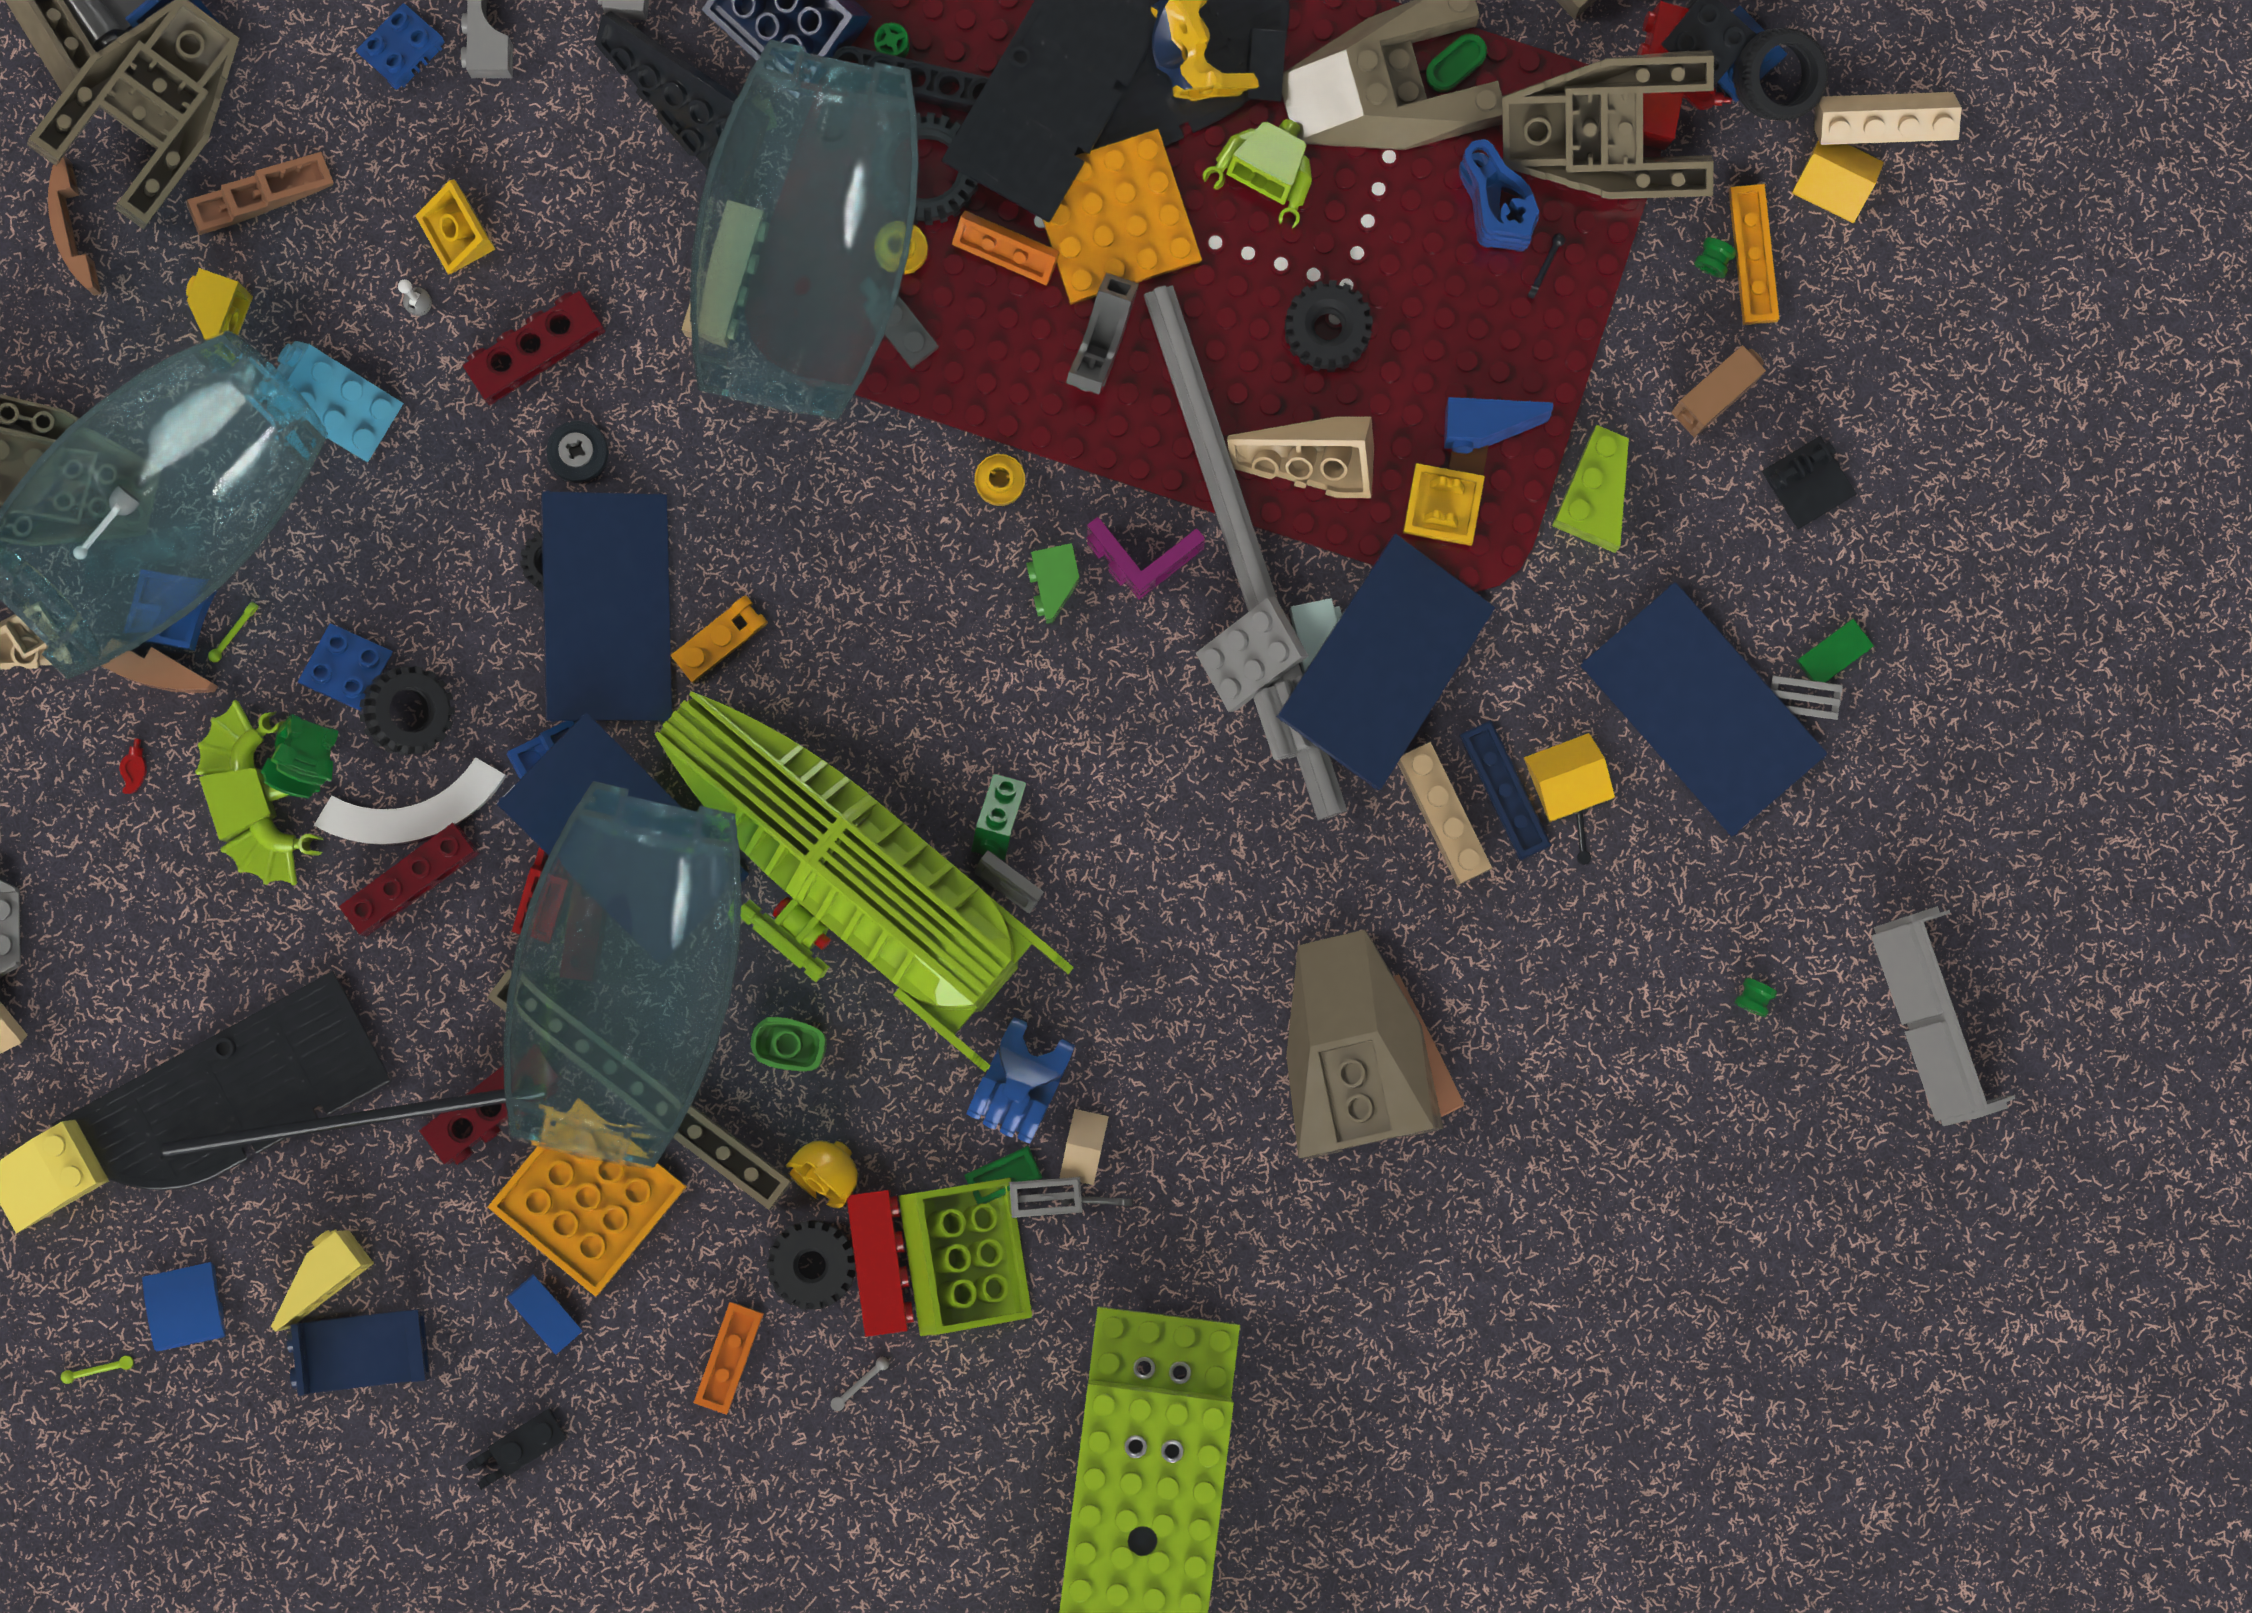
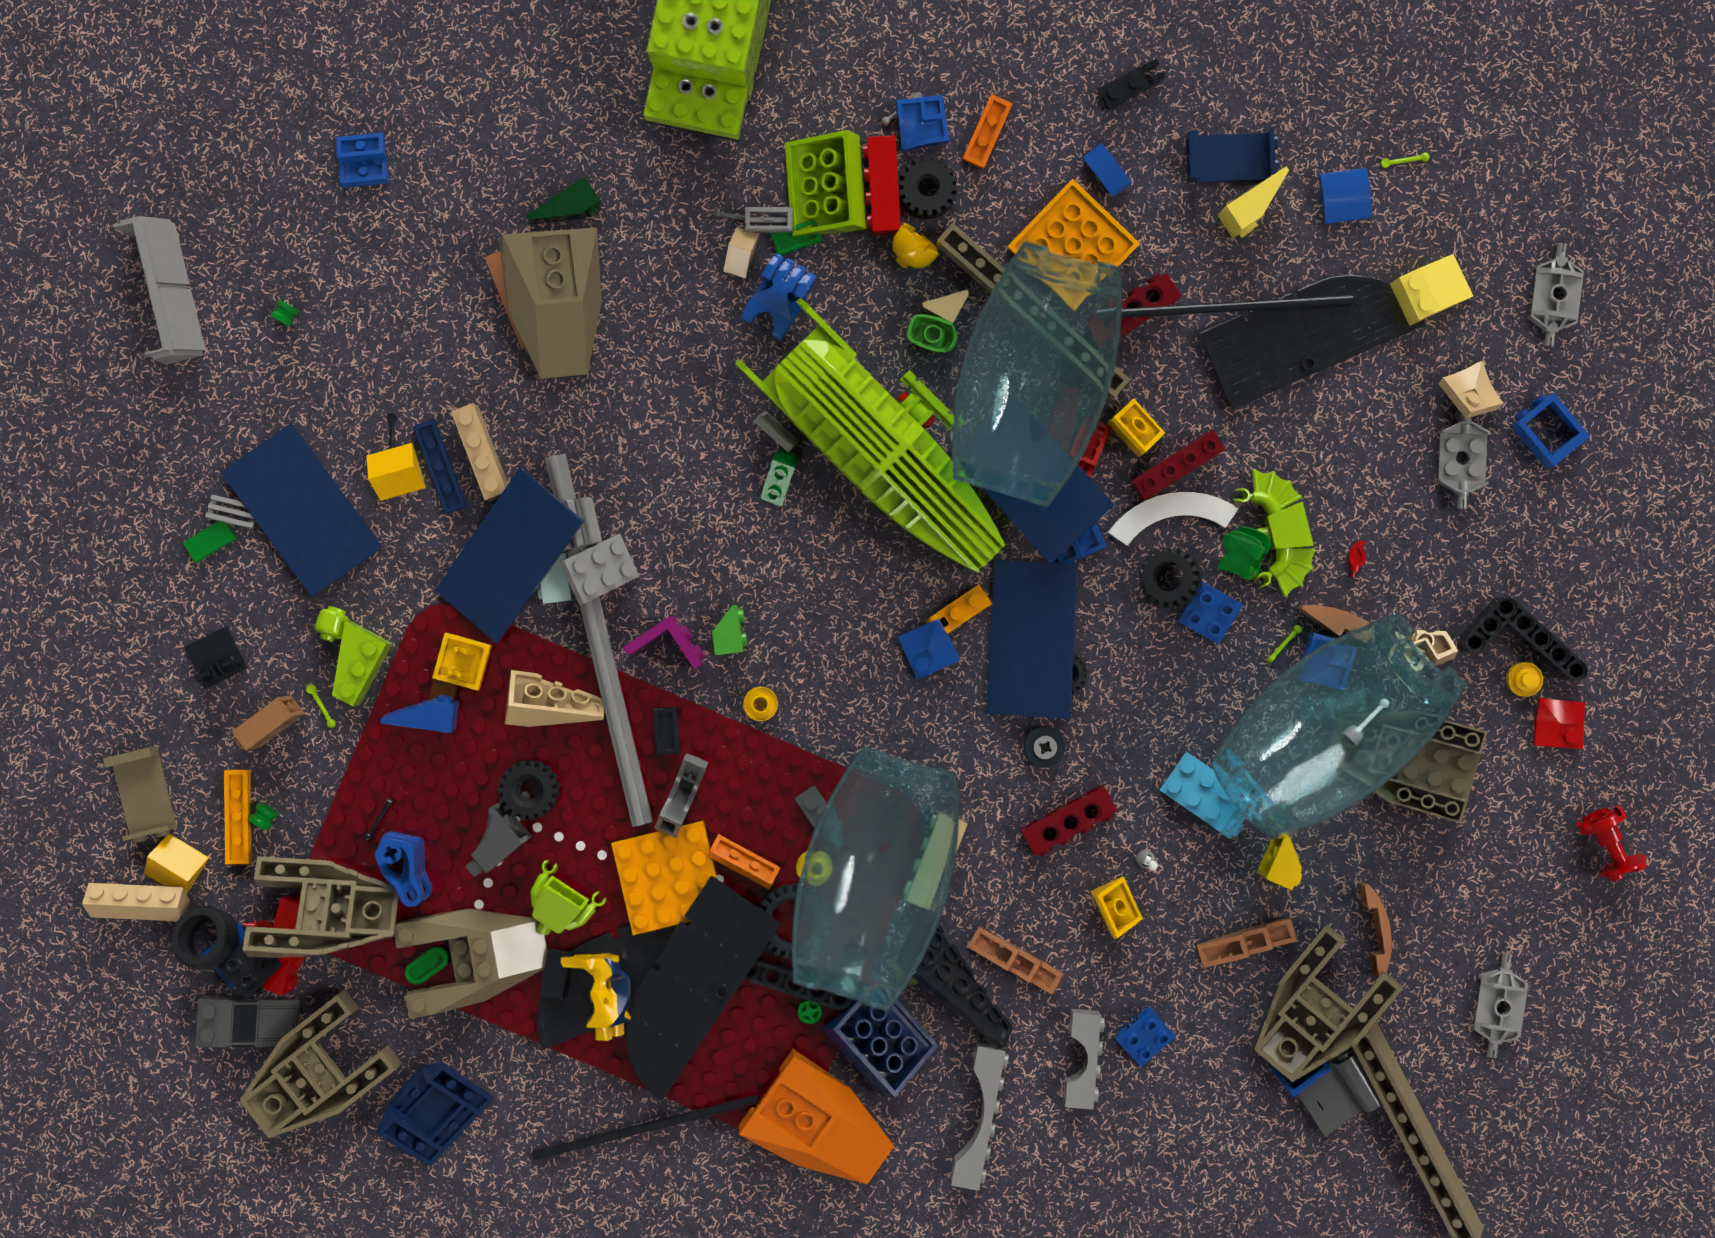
camera: 170 degrees left, 5 degrees up
none -> dark tan panel [103,746,177,843]
none -> lime hinge [306,685,336,728]
none -> lime head [314,606,349,643]
none -> blue slope [336,132,389,188]
none -> dark grey hips [466,802,532,877]
none -> dark green slope [526,177,603,224]
none -> black tile [653,707,681,756]
none -> blue plate [895,95,950,152]
none -> blue plate [898,619,961,679]
none -> tan slope [922,290,969,324]
none -> nougat slope [968,927,1064,995]
none -> yellow slope [1107,399,1165,457]

